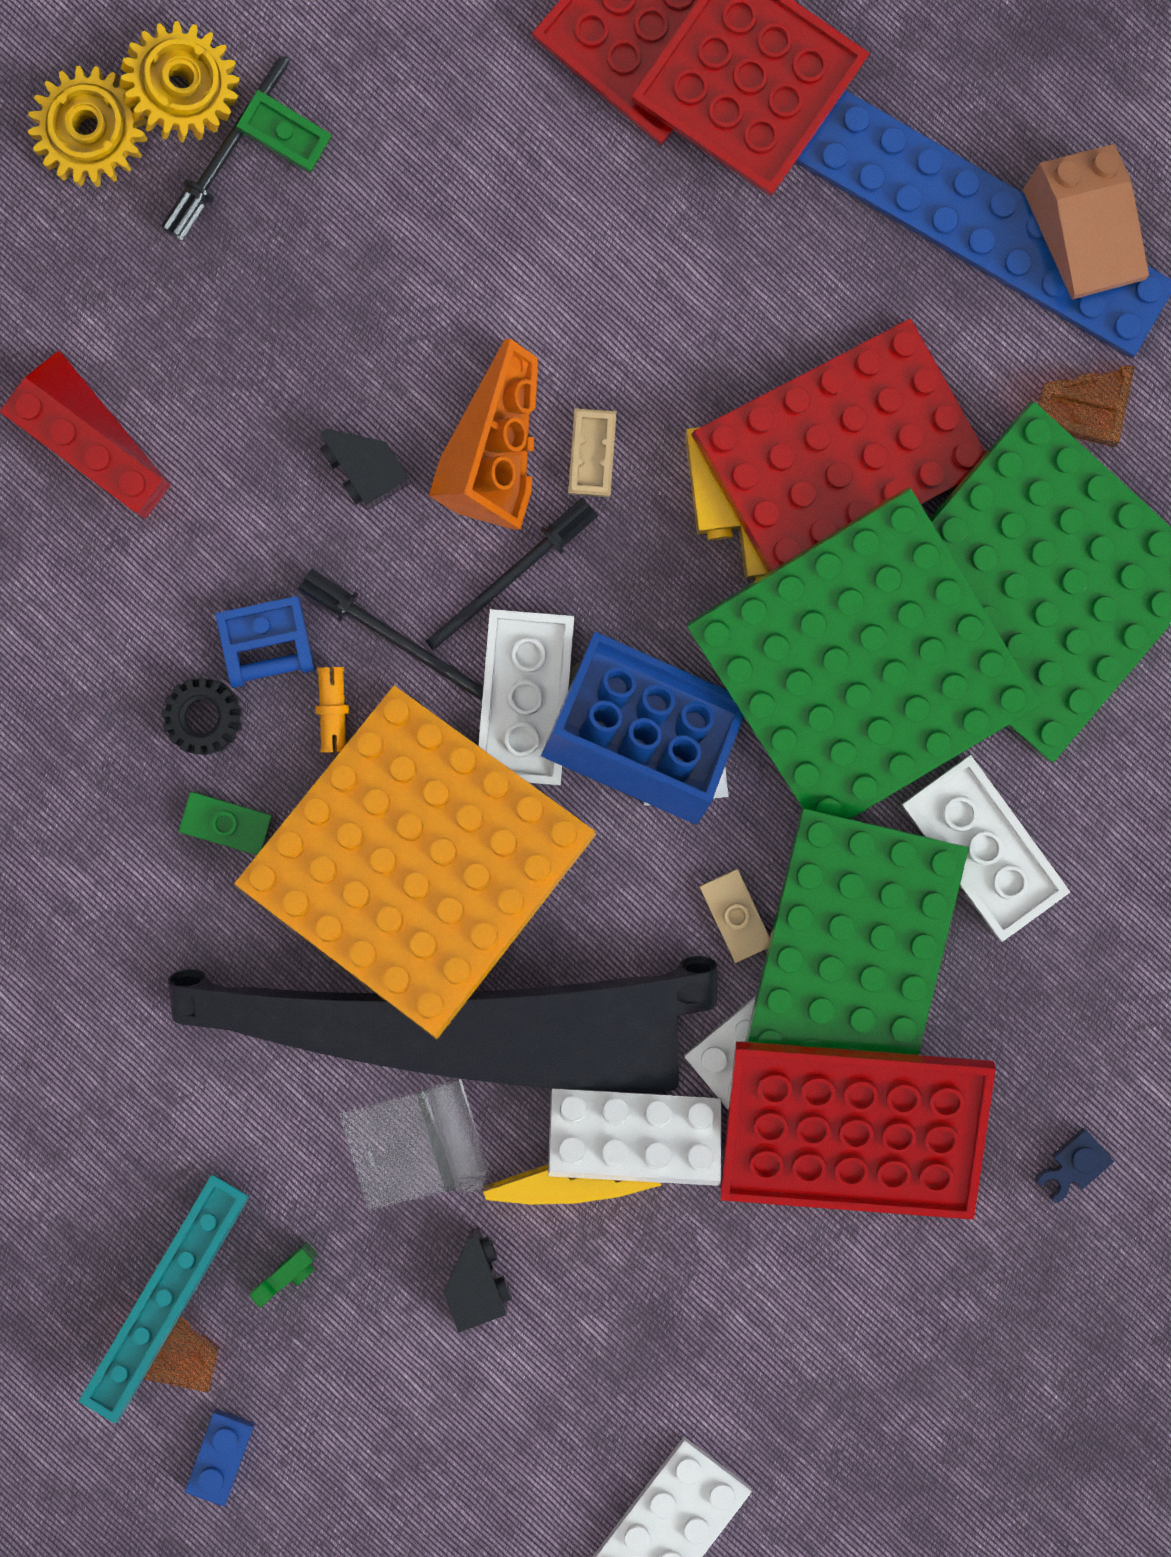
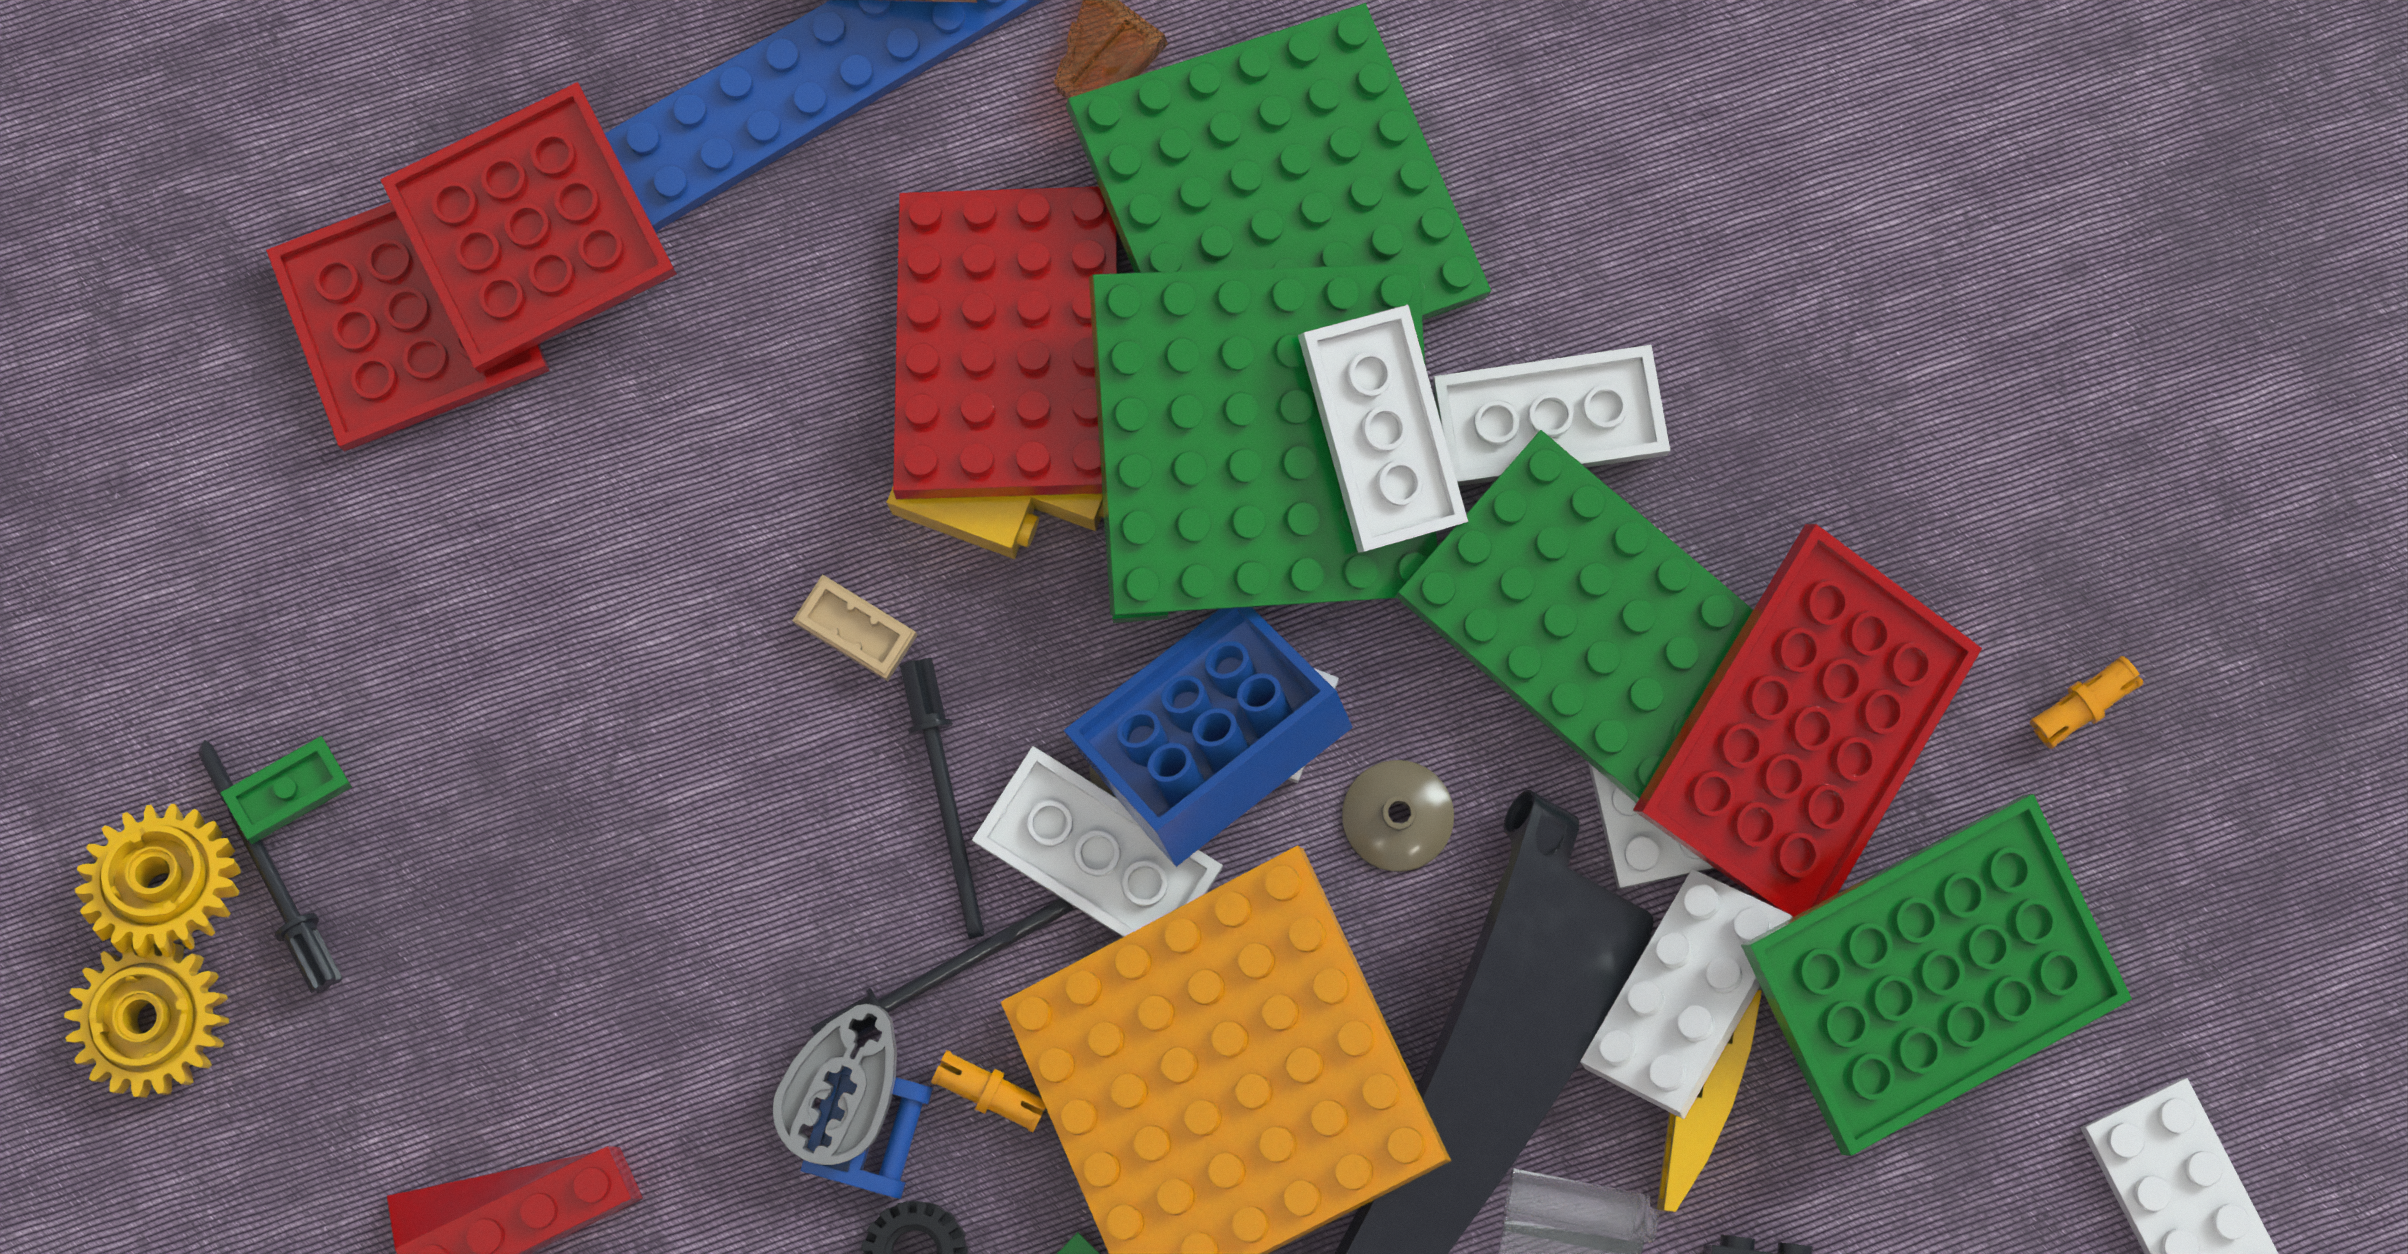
camera: 60 degrees left, 10 degrees down
black slope [320,429,412,510] -> none
orange wedge [429,338,538,530] -> none
tan plate [699,869,770,963] -> none
dark blue plate [1034,1128,1114,1203] -> none
none -> light grey piece [773,1004,897,1165]
none -> white plate [1298,305,1468,553]
none -> dark tan dish [1342,760,1454,872]
none -> green plate [1741,794,2132,1156]
none -> light orange pin [2029,656,2143,749]

